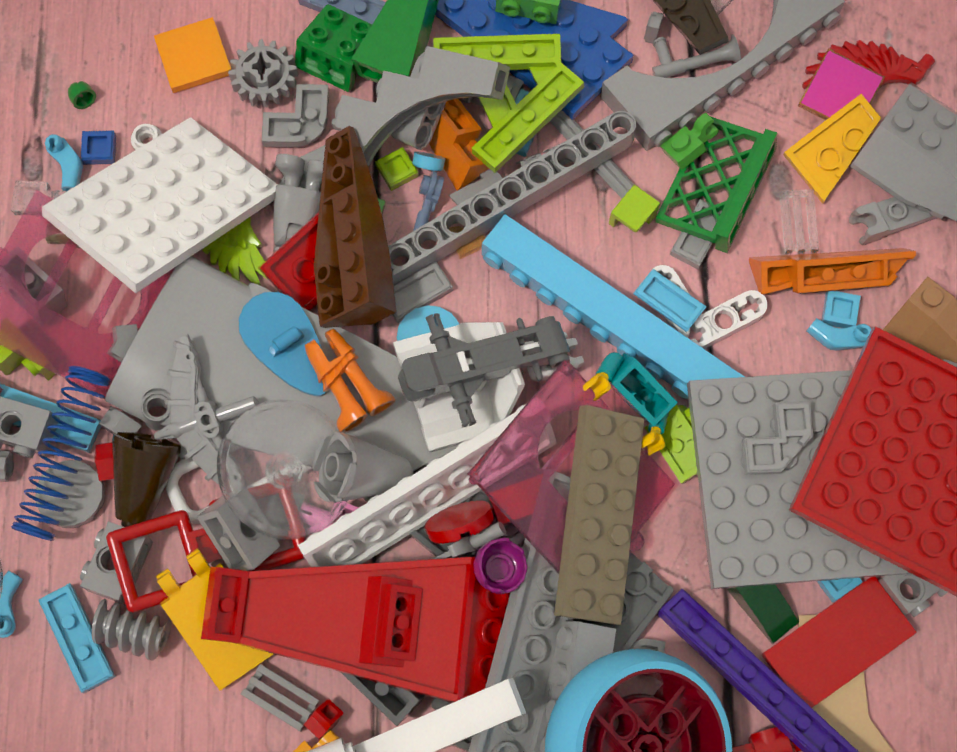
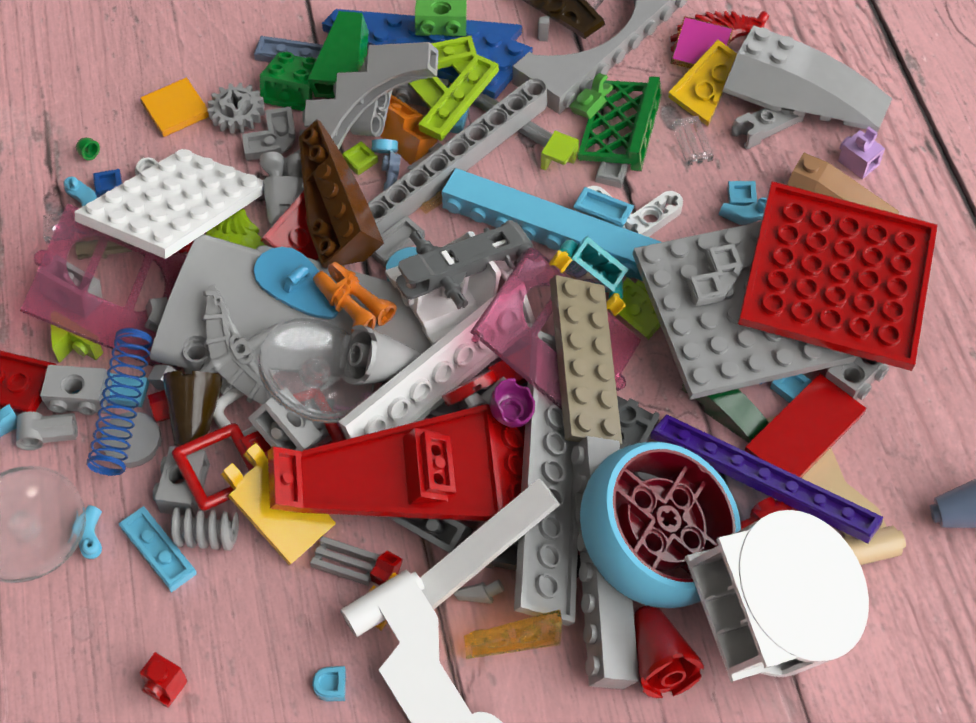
camera: 10 degrees left, 15 degrees down
light grey piece [652,34,741,78] -> none
orange wedge [749,248,916,294] -> none

